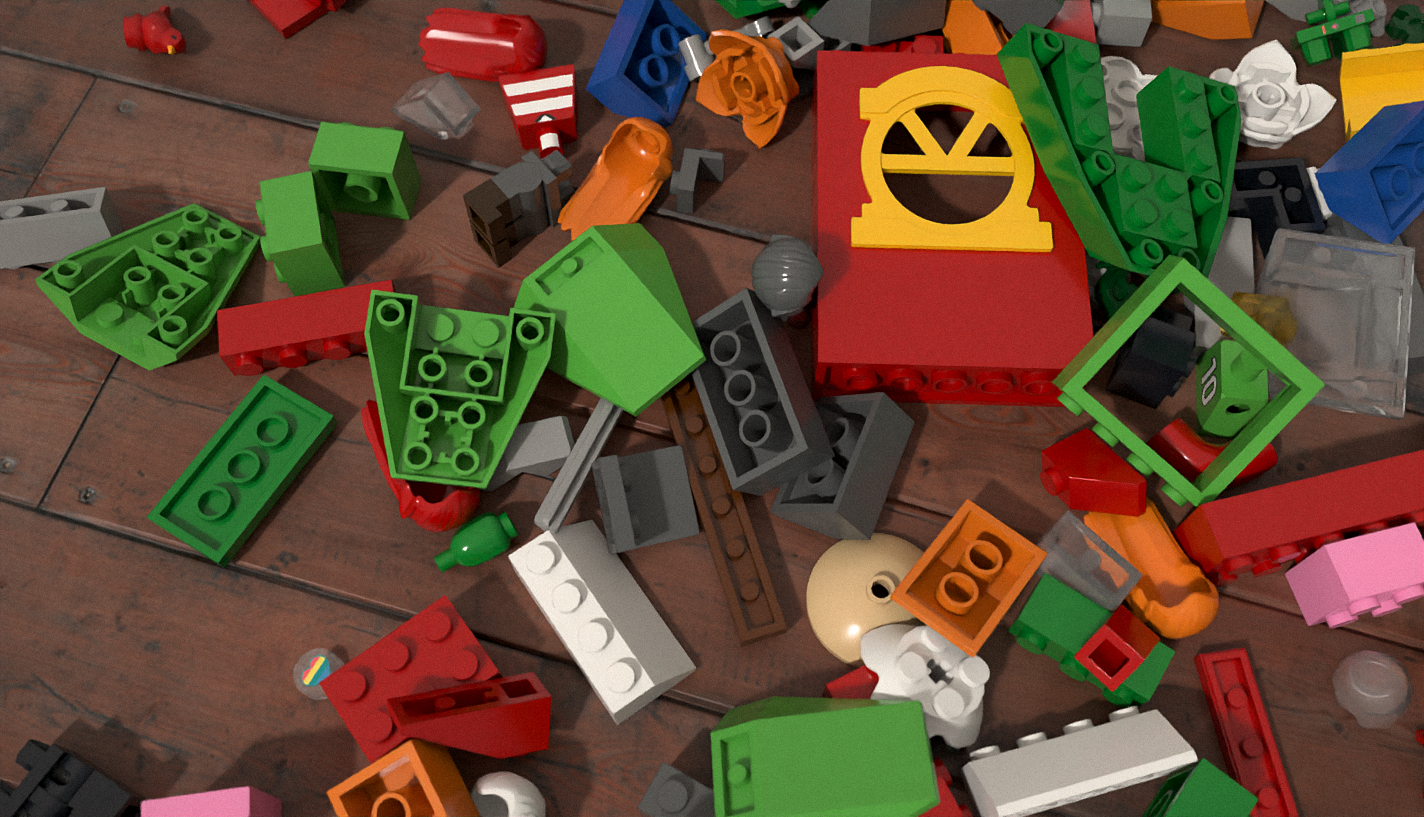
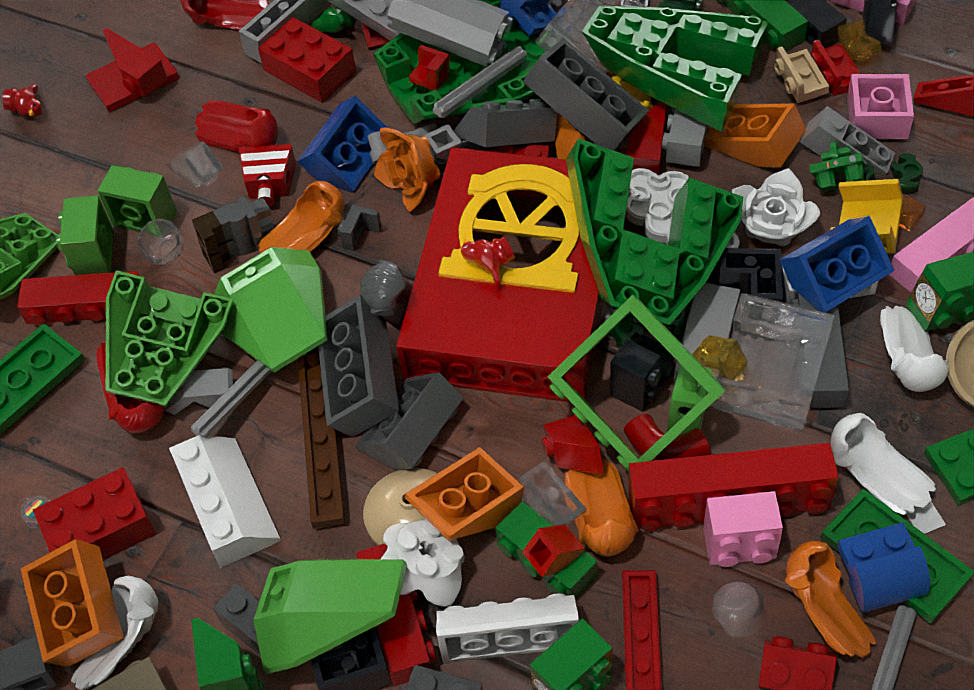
camera: 15 degrees right, 10 degrees down
red slope [387,672,551,759] -> none
green plant [434,511,519,573] -> none
dark grey bracket [591,445,699,554] -> none
none -> clear hair [137,218,184,266]
none -> red animal [461,237,515,286]

